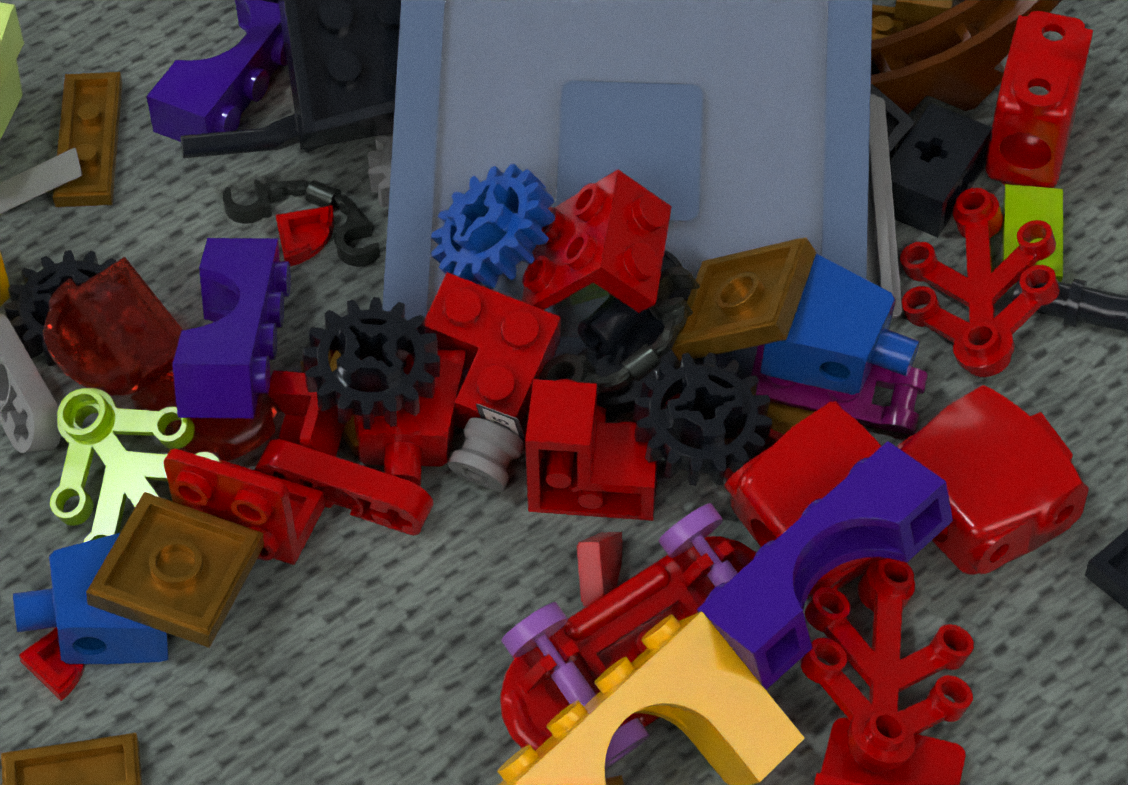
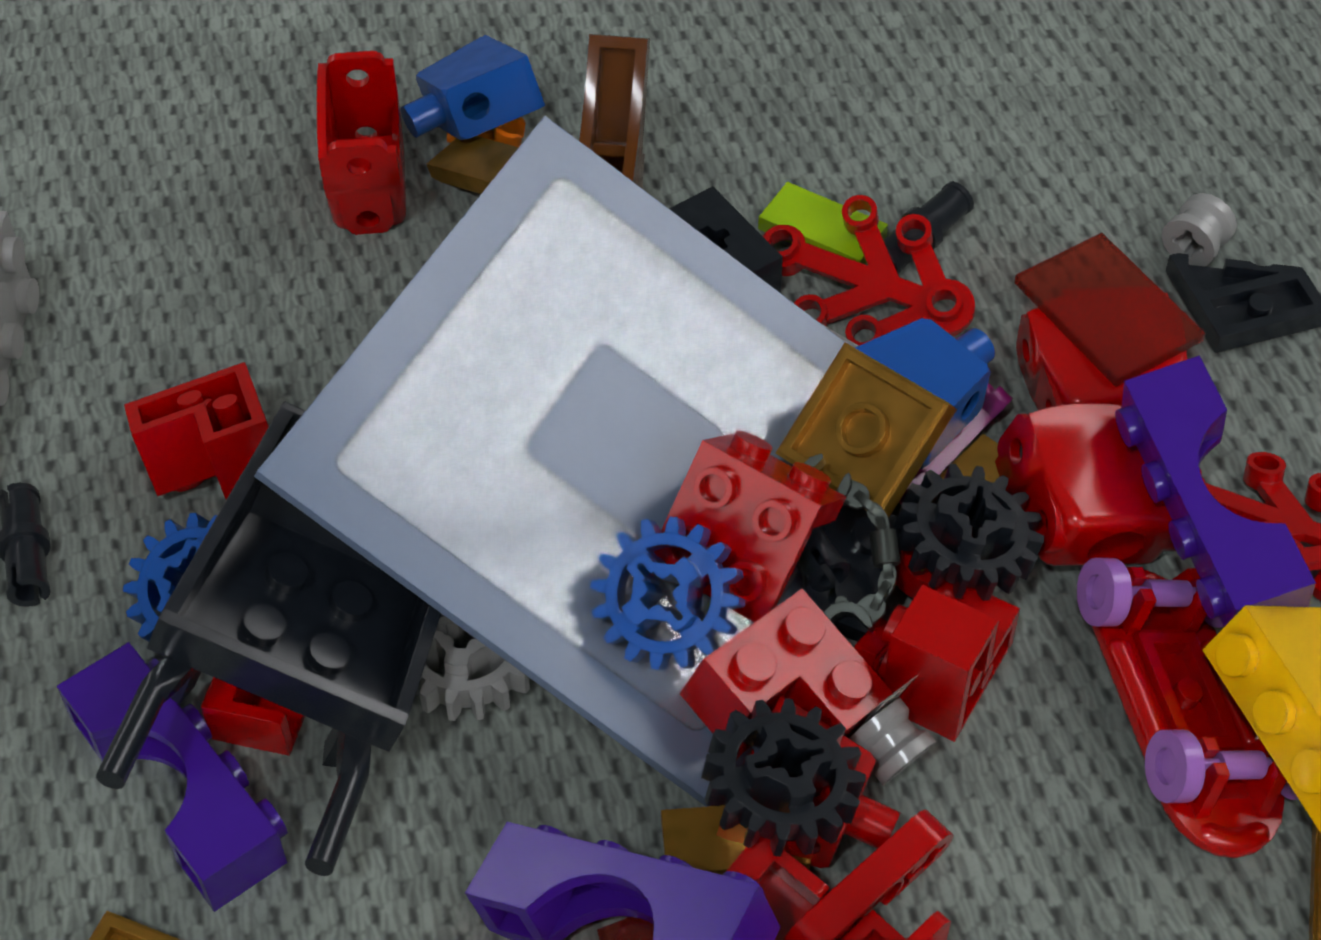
camera: 65 degrees left, 0 degrees up
pearl dark grey piece [223,179,380,267] -> none
red tile [275,205,334,267] -> none
red tile [576,532,623,606] -> none
red piece [985,11,1093,188] -> none
none -> clear red piece [1014,233,1206,387]

